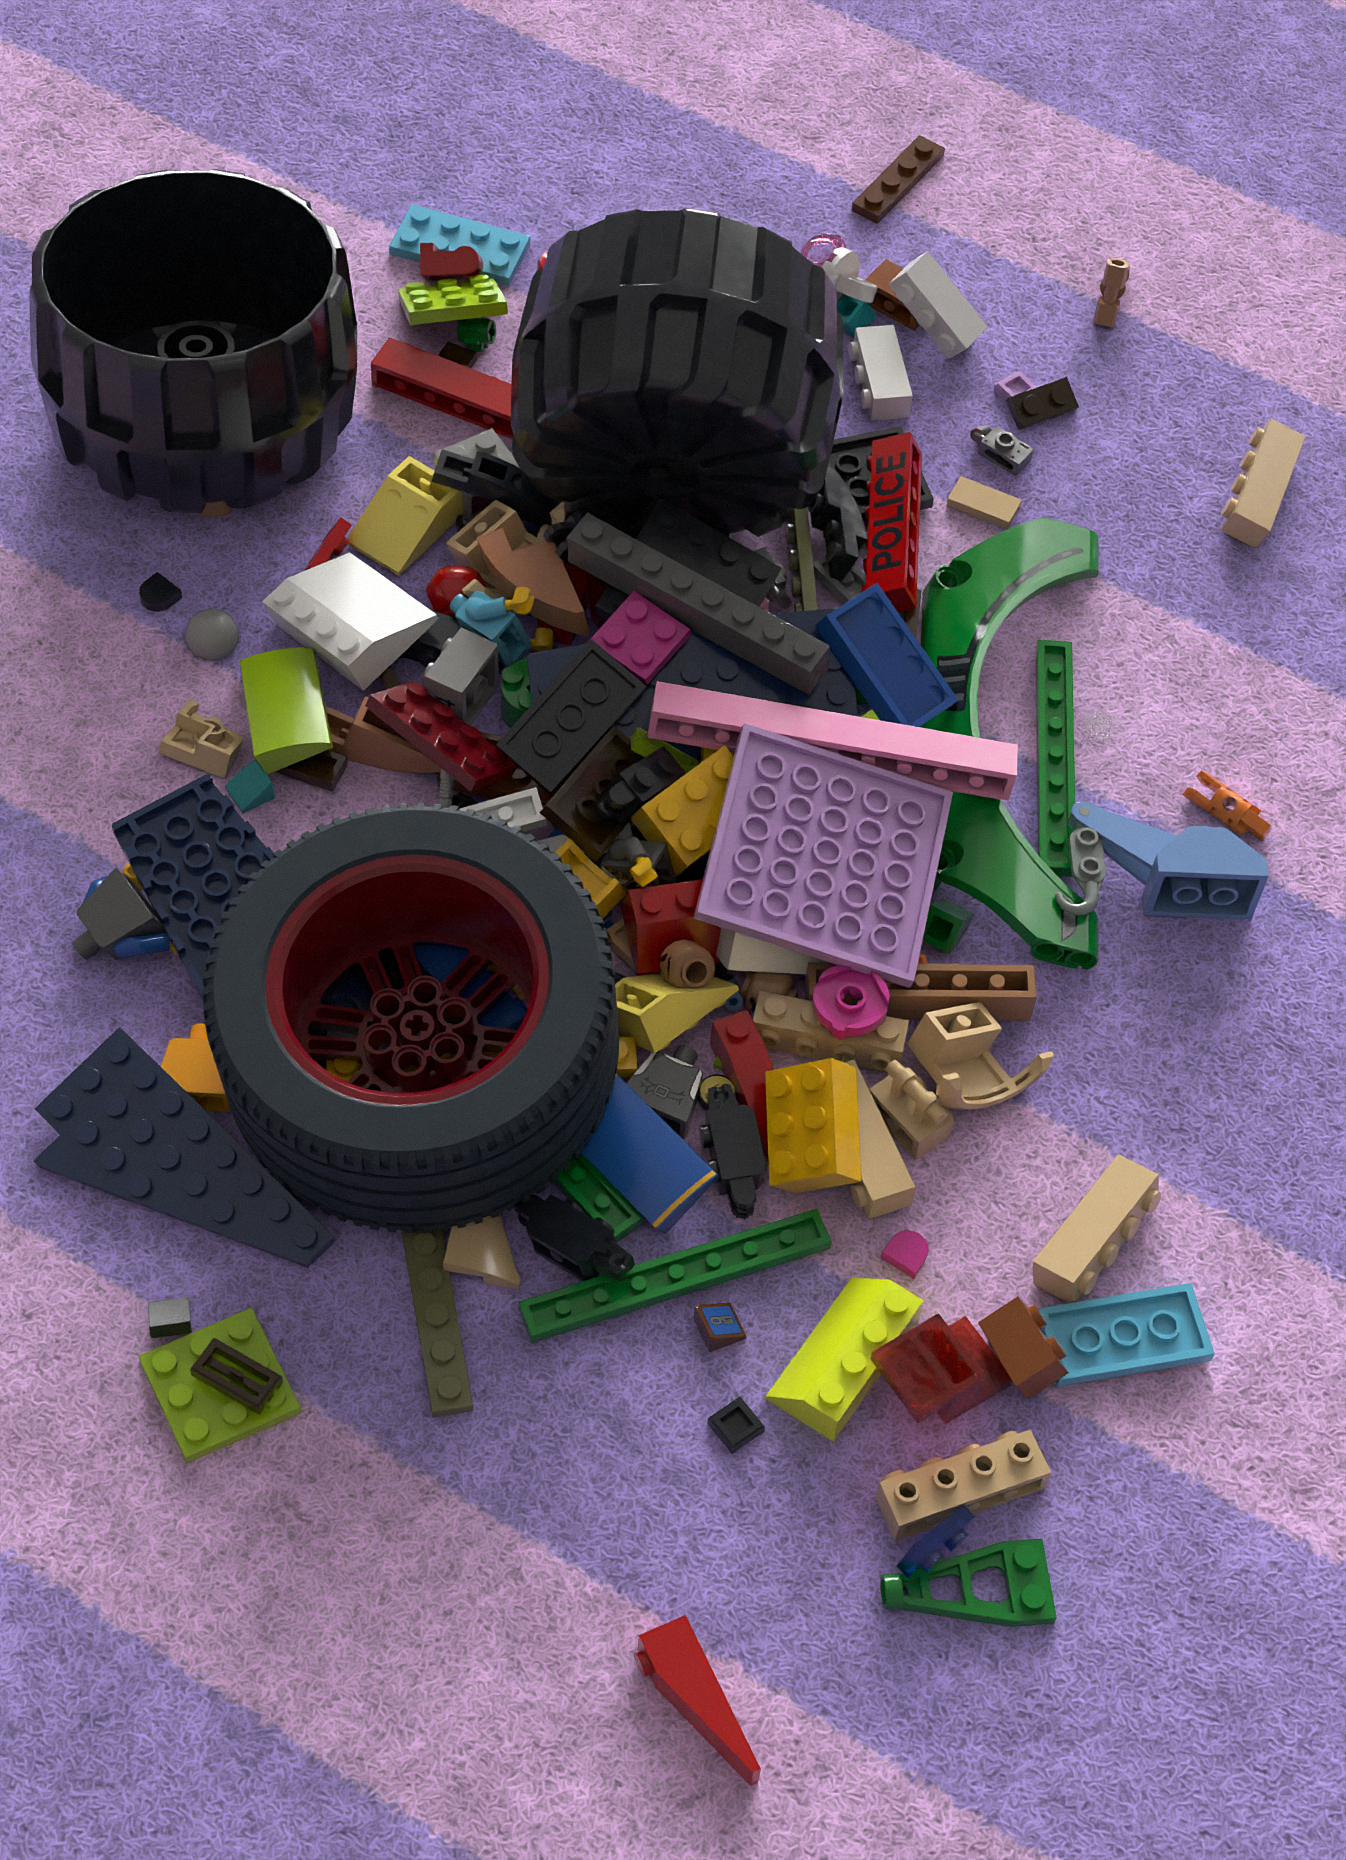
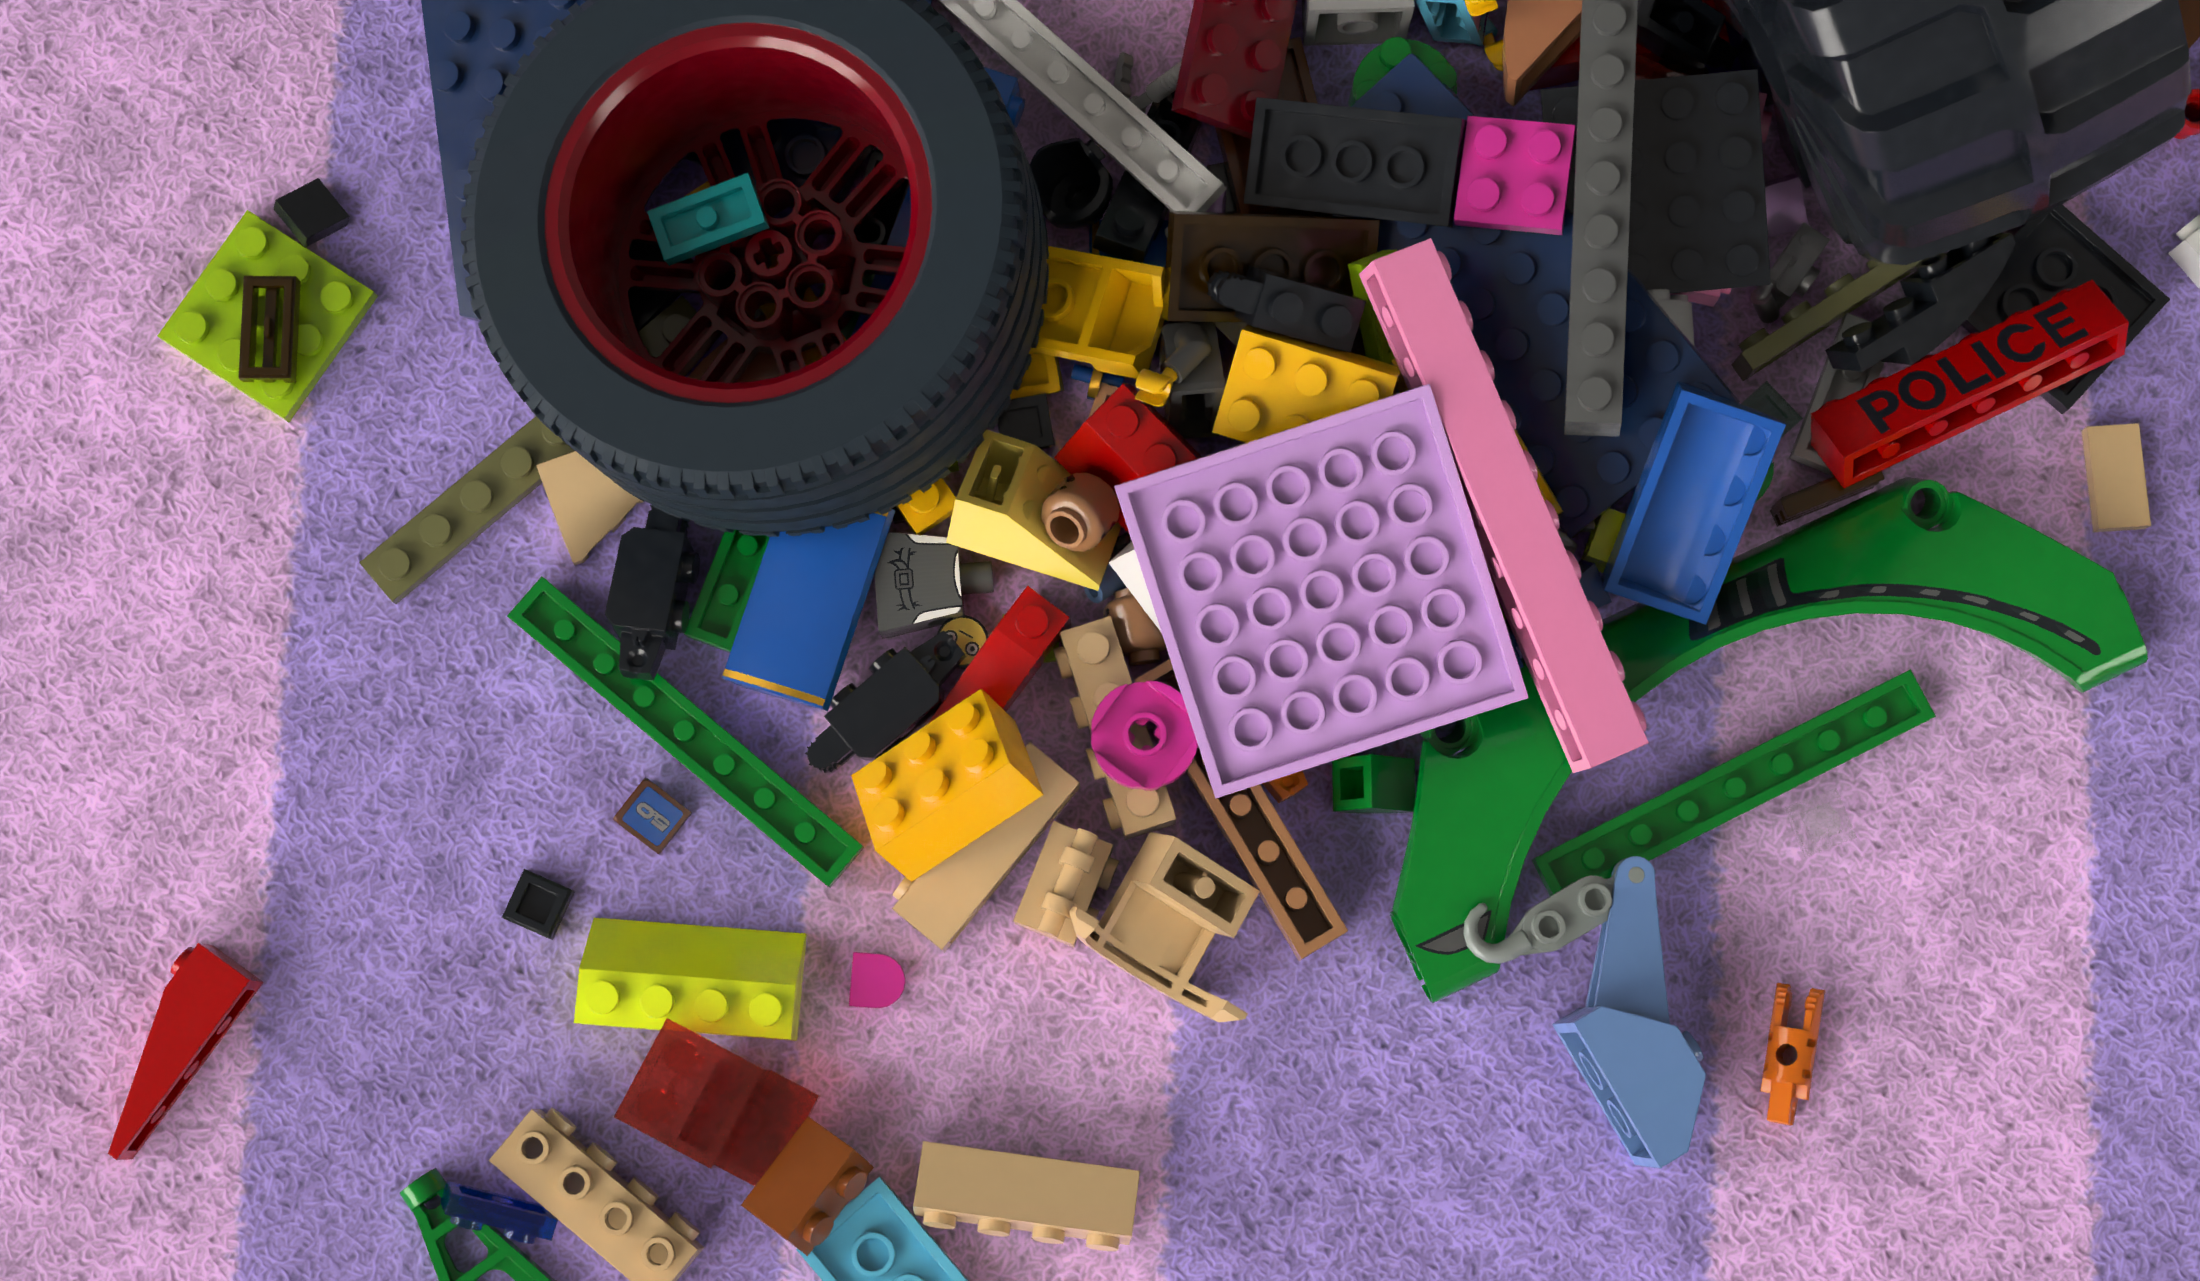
camera: 65 degrees right, 25 degrees up
none -> teal plate [647,173,770,266]

